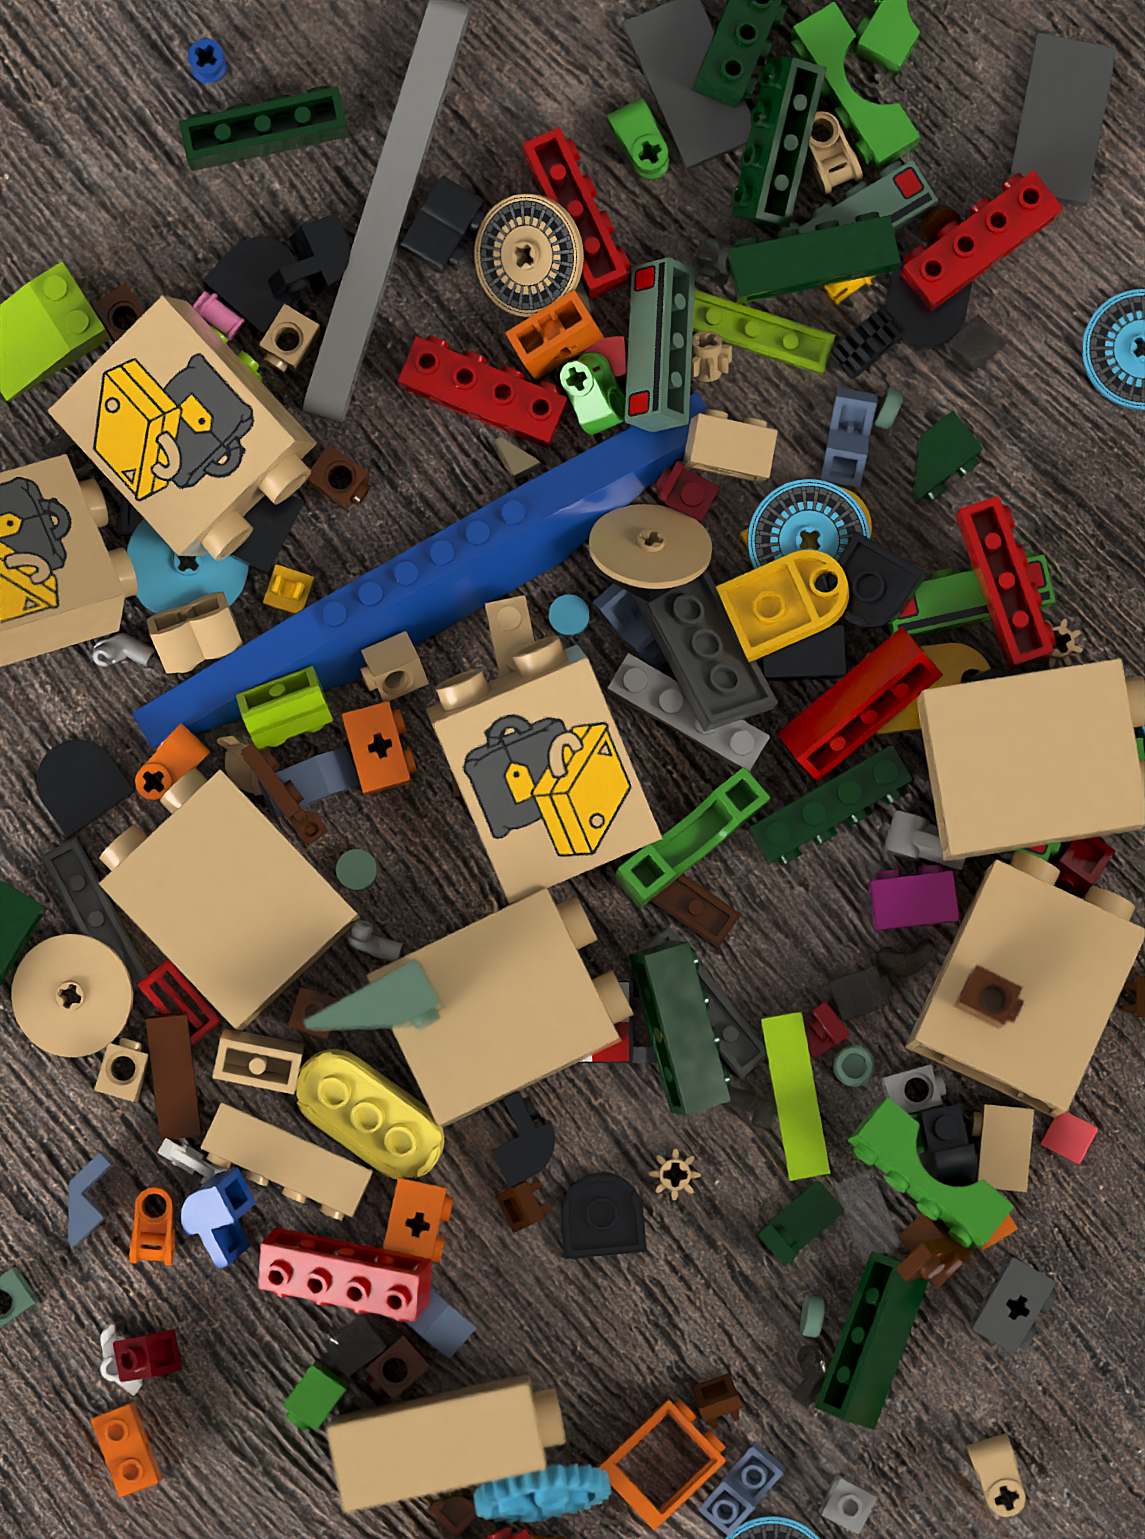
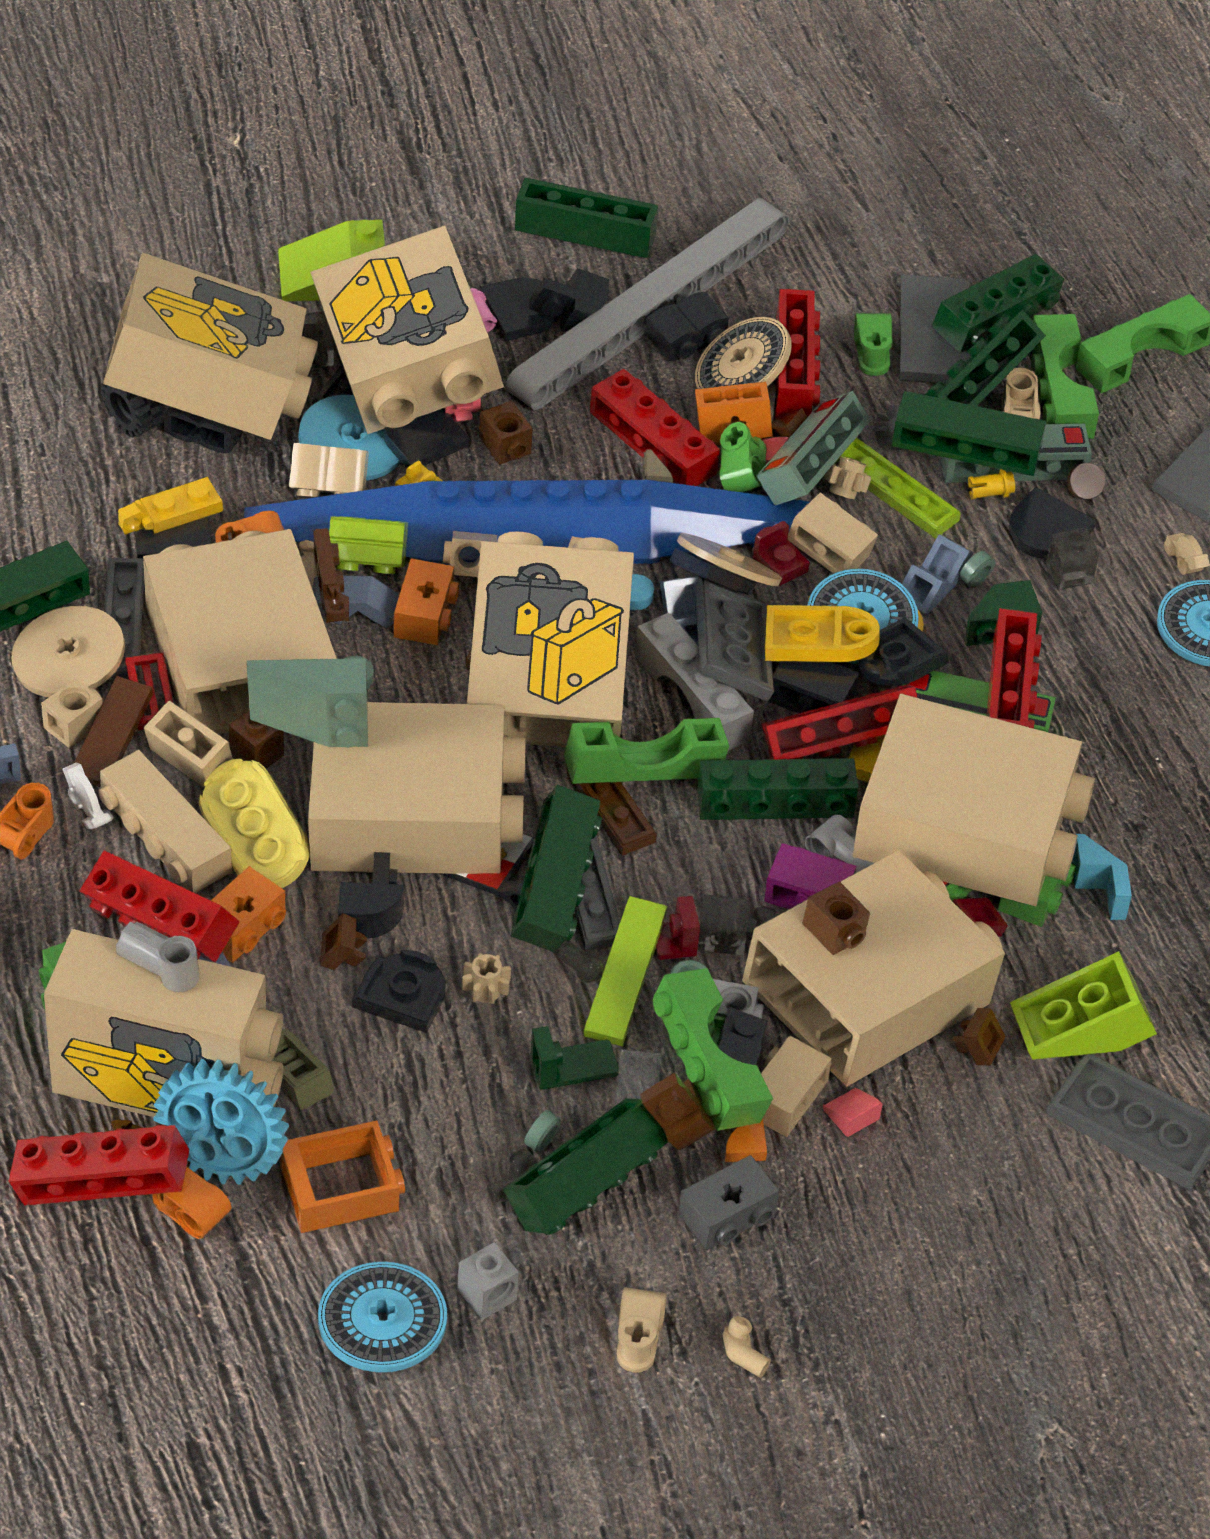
camera: 25 degrees right, 35 degrees down
light grey arm [92,633,156,667] -> none
blue brick [181,1167,256,1269] -> none
blue bush [188,39,227,84] -> none
tan brick [259,304,321,373] -> none
reddish brown tile [691,1373,743,1429] -> none
sand blue slope [698,1441,786,1537] -> none
black tyre [830,306,906,380] -> none
red brick [901,170,1064,312] -> none
none -> light grey piece [116,922,199,992]
none -> yellow hinge [118,477,223,534]
none -> olive slope [272,1028,334,1110]
none -> tan arm [723,1316,771,1378]
none -> reddish brown tile [772,408,807,438]
none -> tan piece [1164,533,1210,575]

